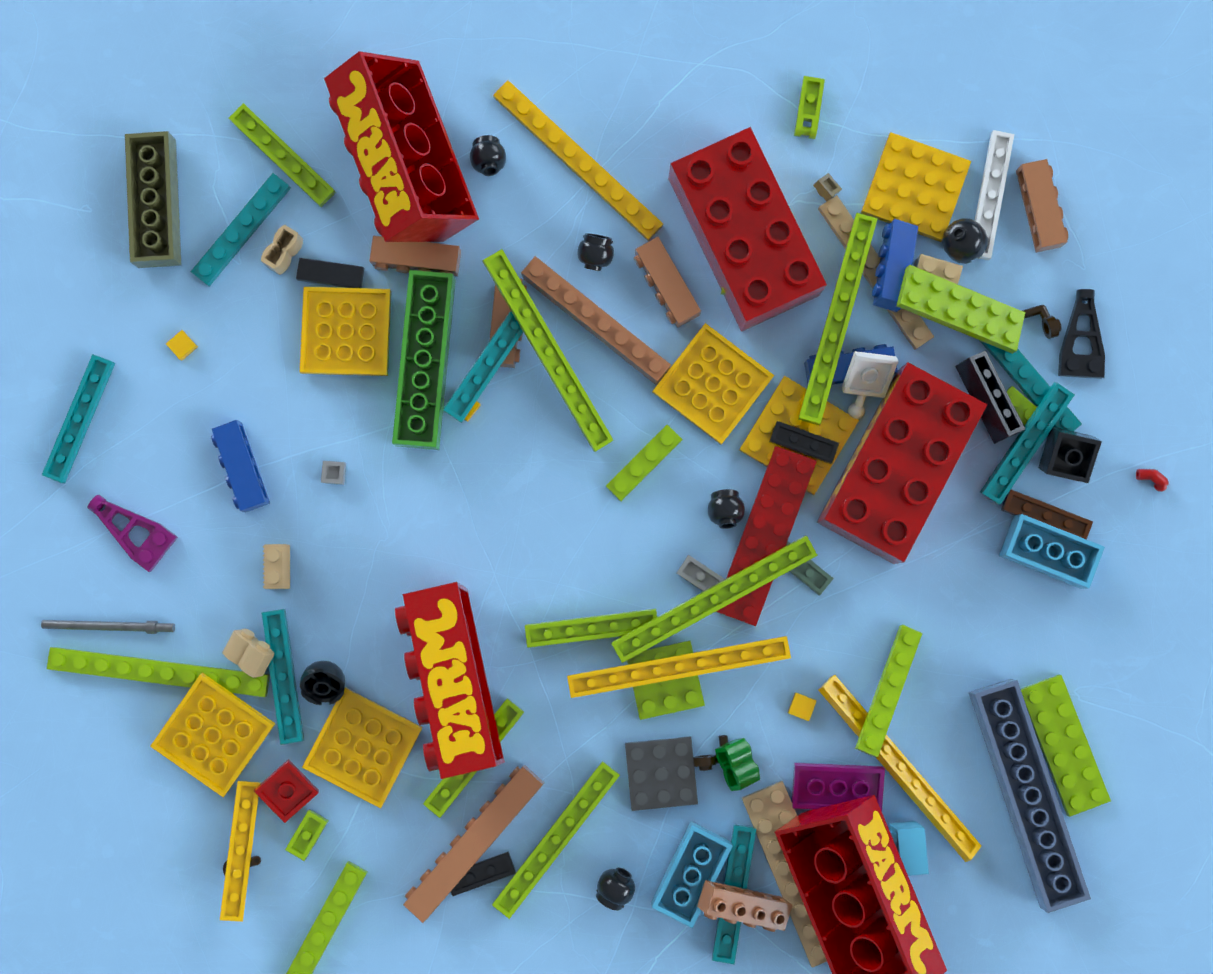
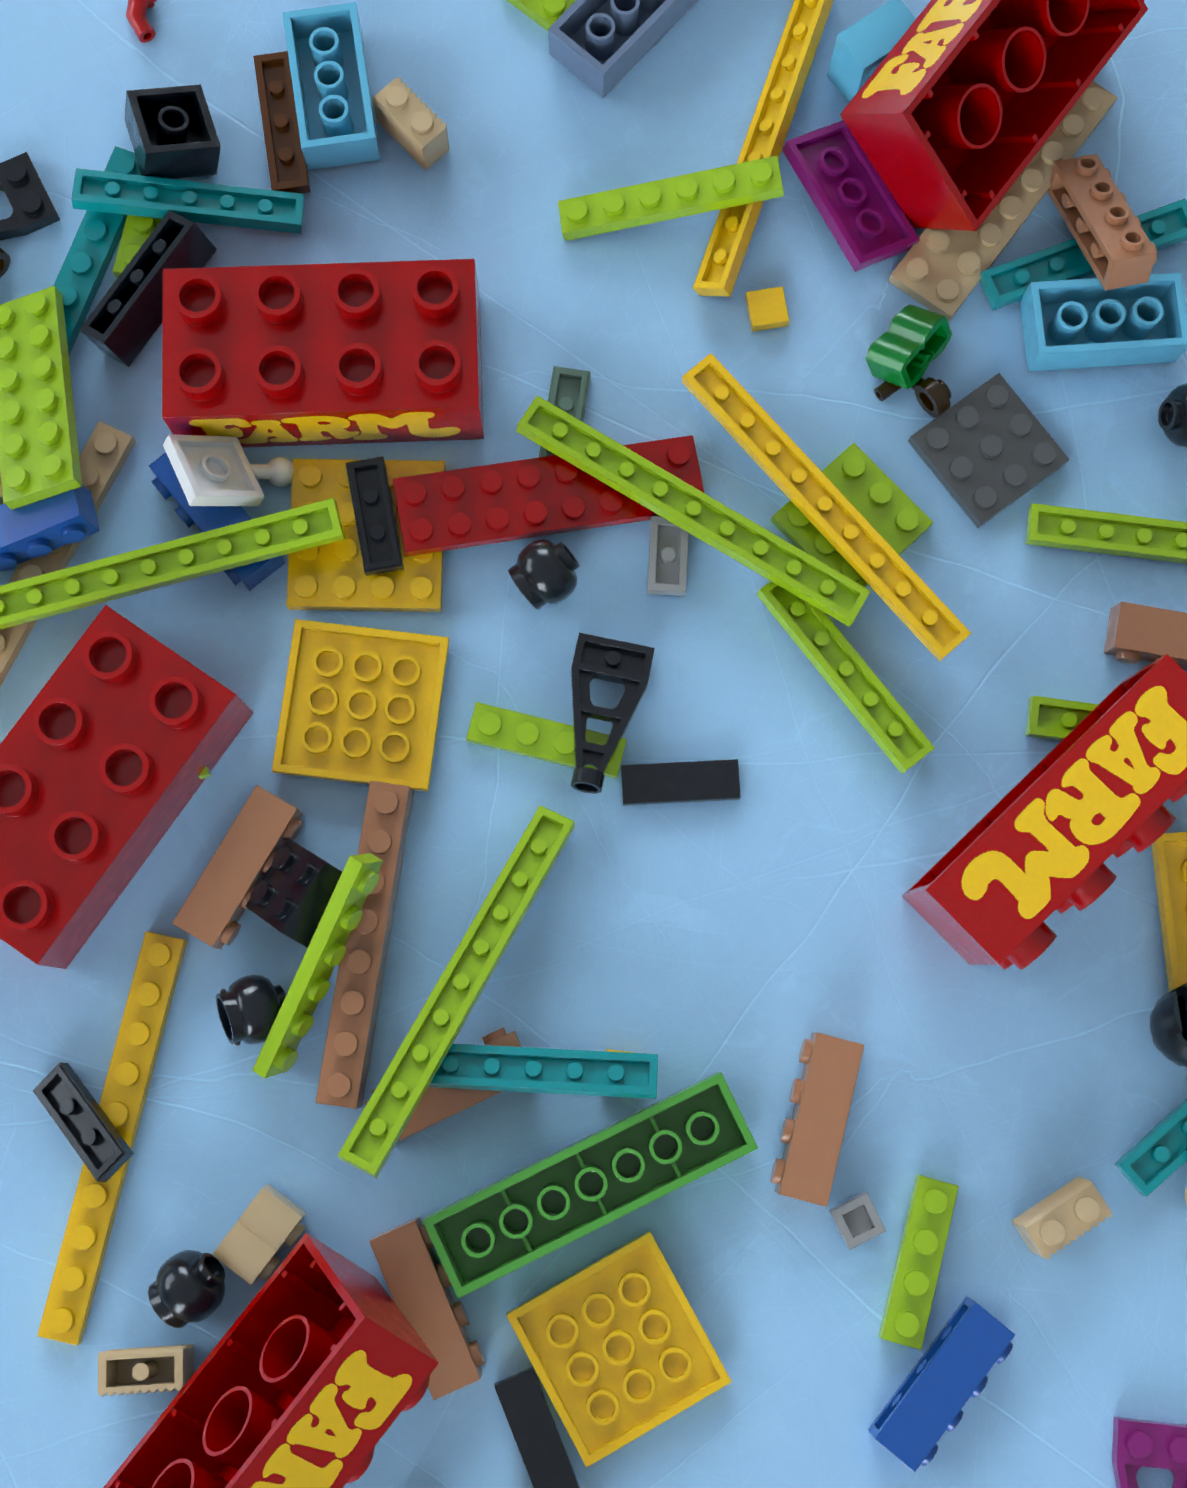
camera: 125 degrees left, 5 degrees down
none -> black tile [33,1062,134,1182]
none -> tan brick [98,1344,194,1397]
none -> tan brick [212,1184,307,1285]
none -> black brick [245,838,342,948]
none -> lime plate [252,853,383,1079]
none -> tan brick [371,78,449,170]
none -> black plate [571,633,655,794]
none -> black tile [621,759,741,806]
none -> nougat brick [770,1032,864,1207]
none -> lime plate [879,1174,959,1350]

